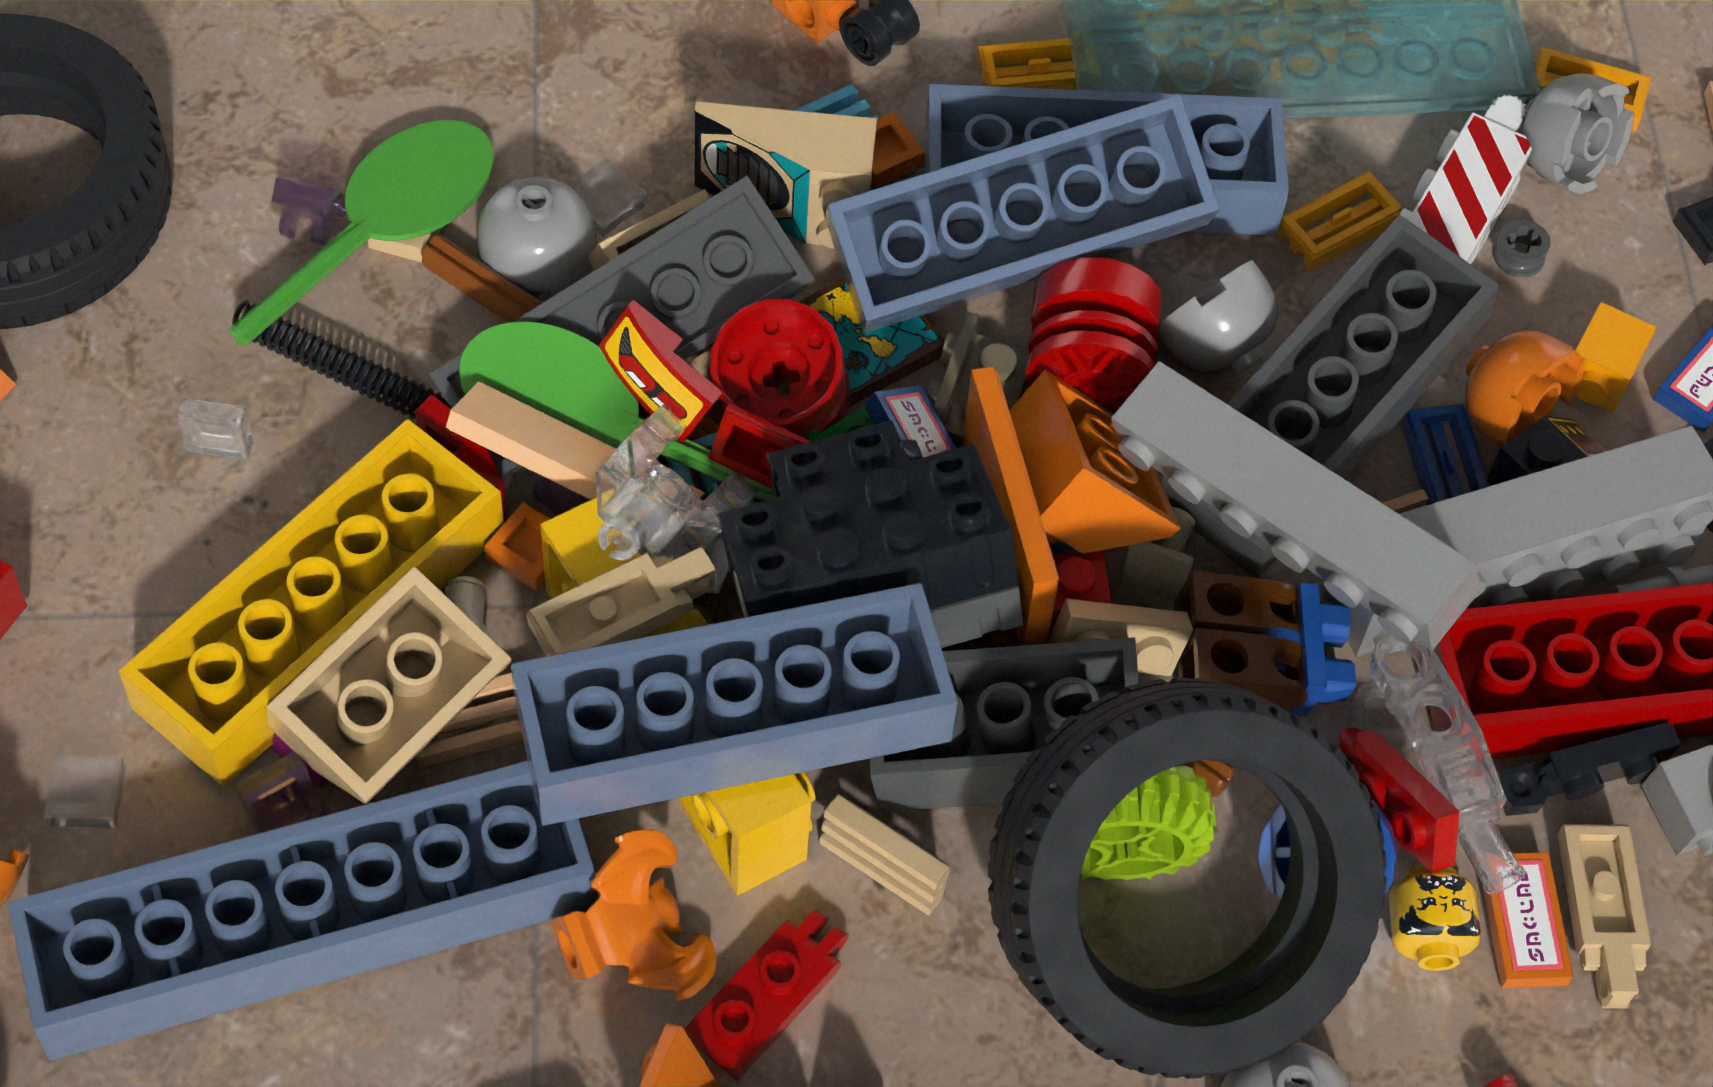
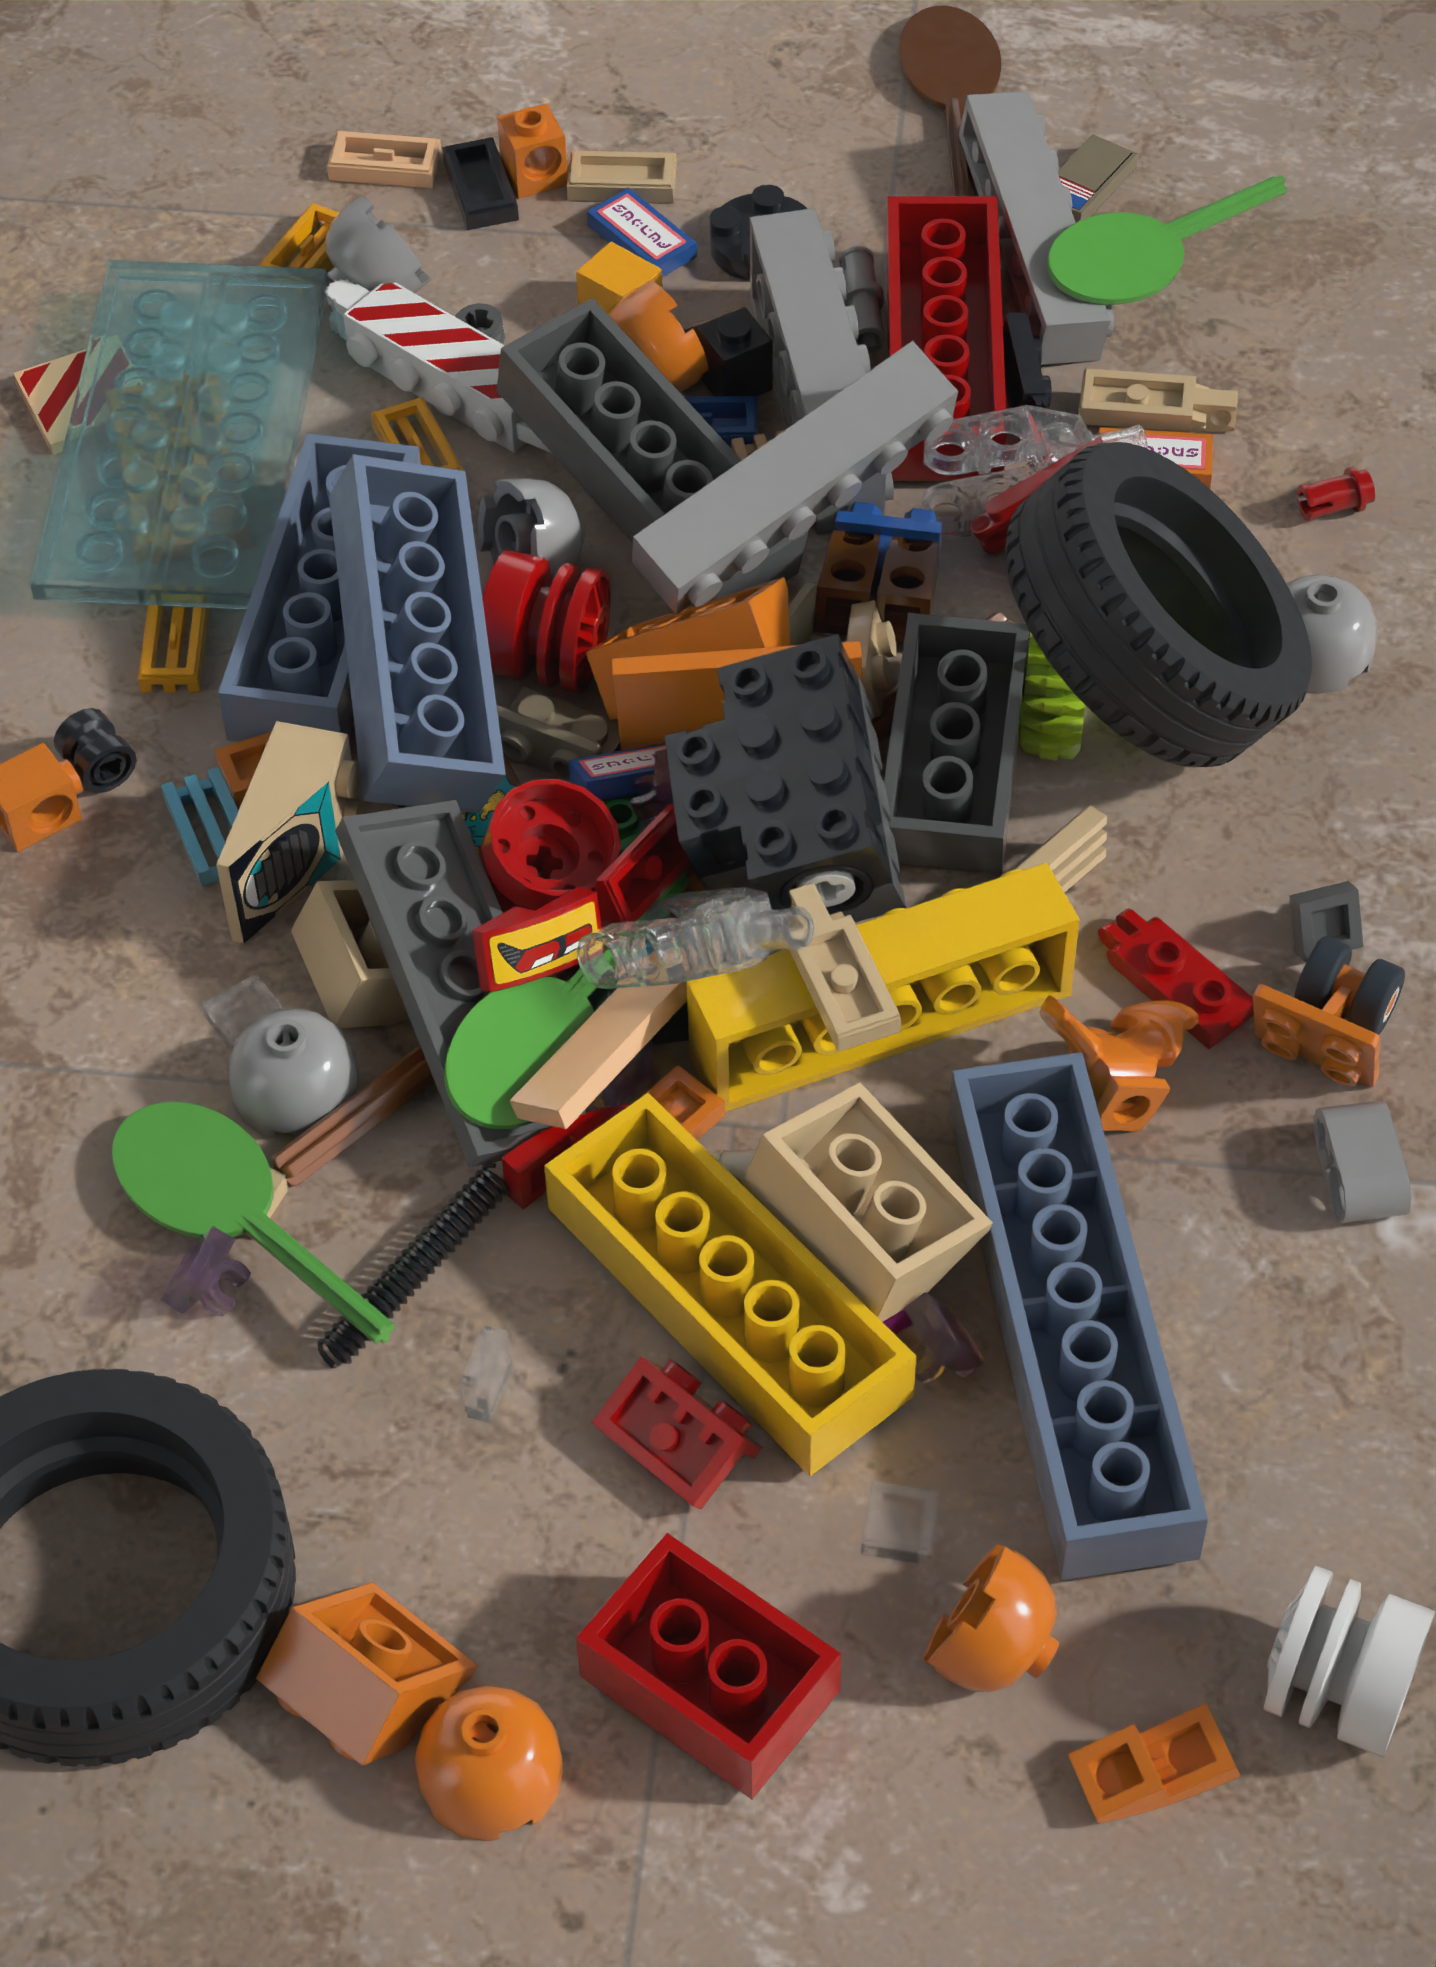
camera: 75 degrees left, 5 degrees down
sand blue brick [511,583,958,826] -> none
none -> red bracket [591,1356,763,1510]

